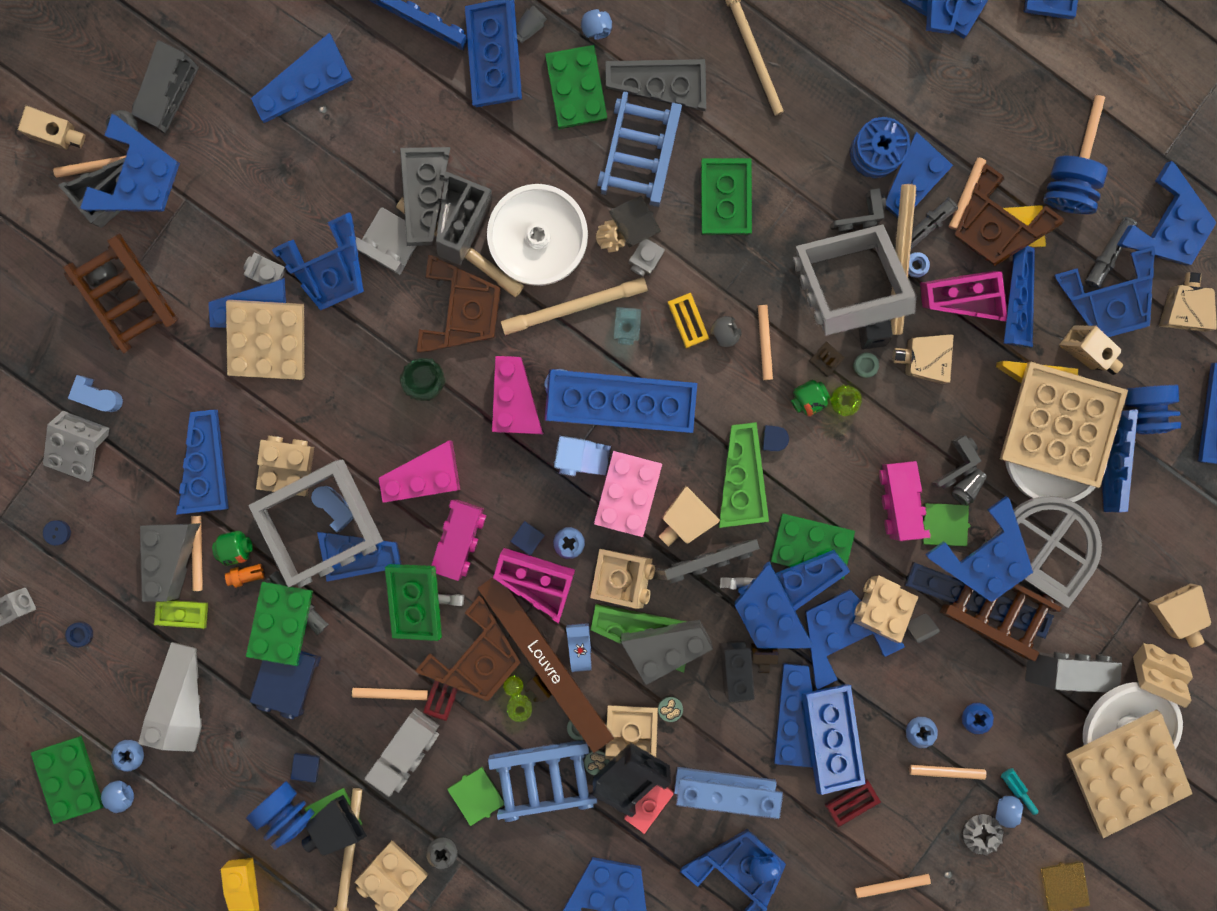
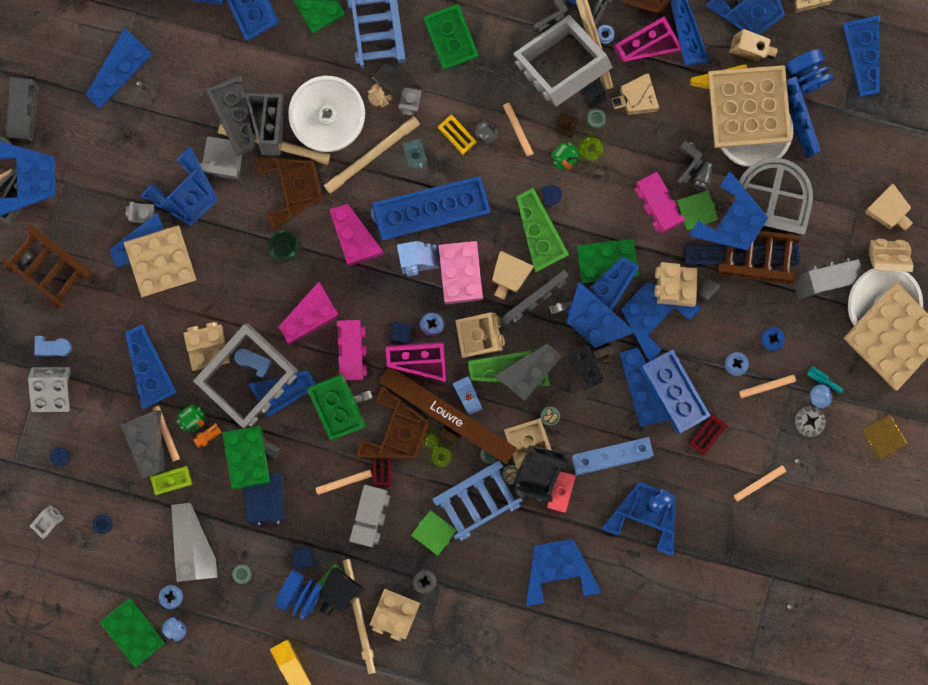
camera: 20 degrees left, 5 degrees down
none -> sand green tile [232,565,252,584]

